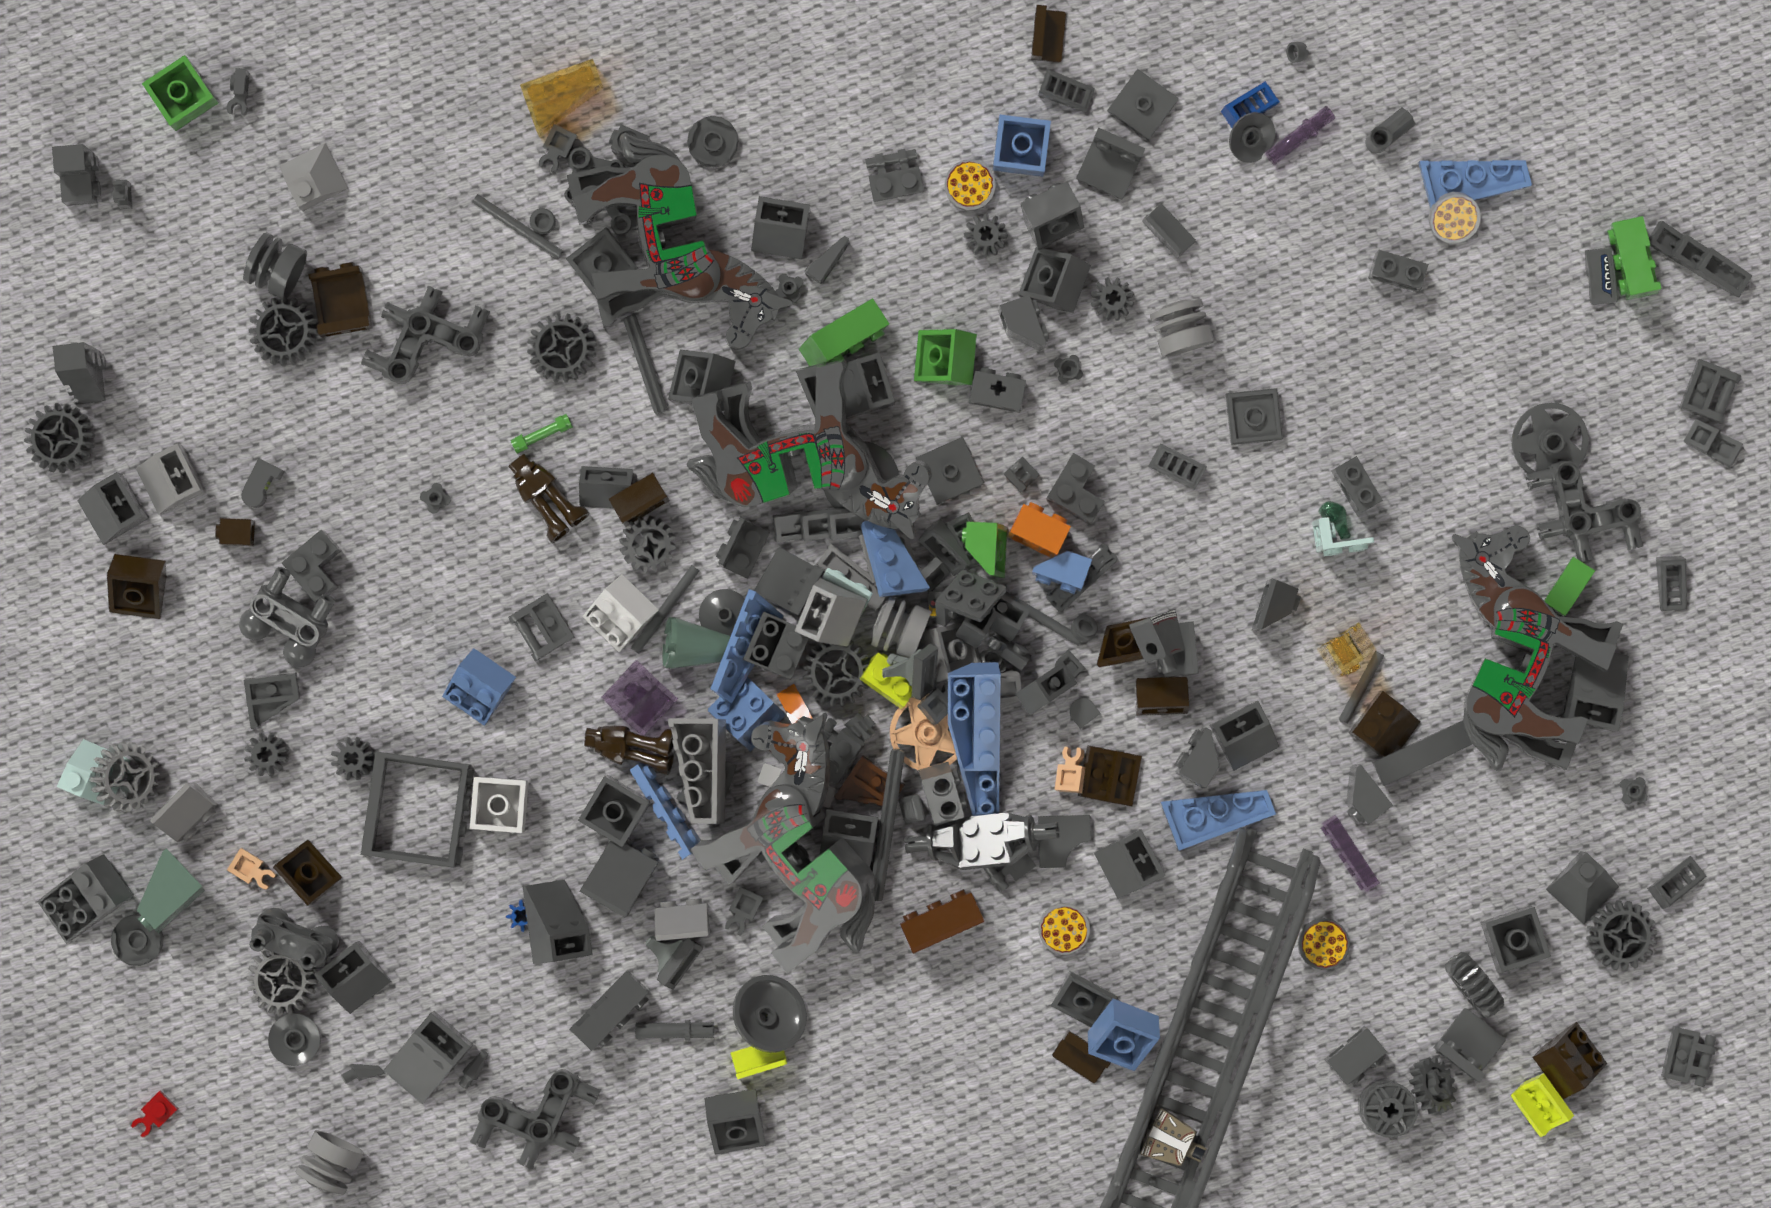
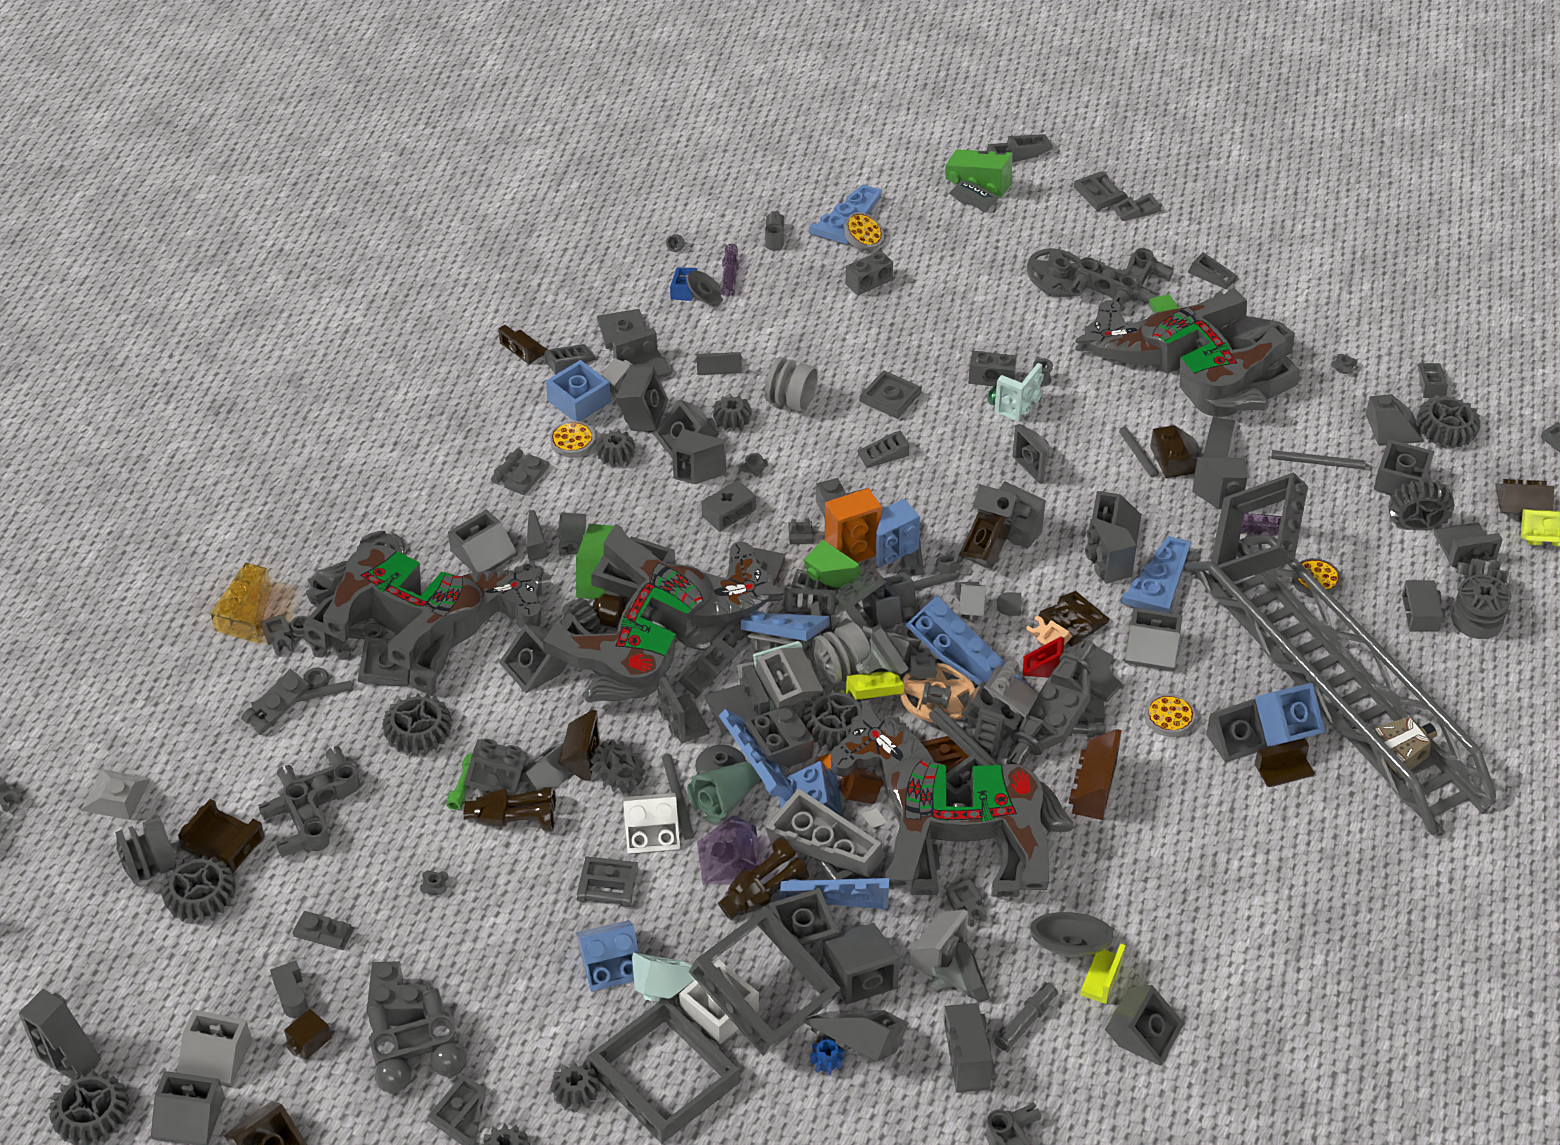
camera: 45 degrees left, 40 degrees down
dark grey axle [623,315,667,414] -> none
bright green slope [914,329,977,385] -> none
dark brown panel [1136,677,1189,716] -> none
clear yellow wedge [1317,622,1376,676] -> none
none -> dark grey plate [241,669,310,735]
none -> dark grey plate [292,911,354,950]
none -> dark grey bracket [464,739,527,795]
none -> dark grey piece [557,512,586,555]
none -> dark grey gear [562,597,601,634]
none -> dark brown head [593,593,626,628]
none -> light grey brick [601,358,634,395]
none -> light aqua slope [632,952,695,1002]
none -> dark grey window [689,907,841,1056]
none -> dark grey bush [922,682,951,709]
none -> light grey hinge [984,660,1039,718]
none -> red slope [1022,636,1065,678]
none -> dark grey bush [1033,358,1053,386]
none -> dark grey window [1208,472,1308,582]
none -> dark grey bar [1271,450,1365,469]

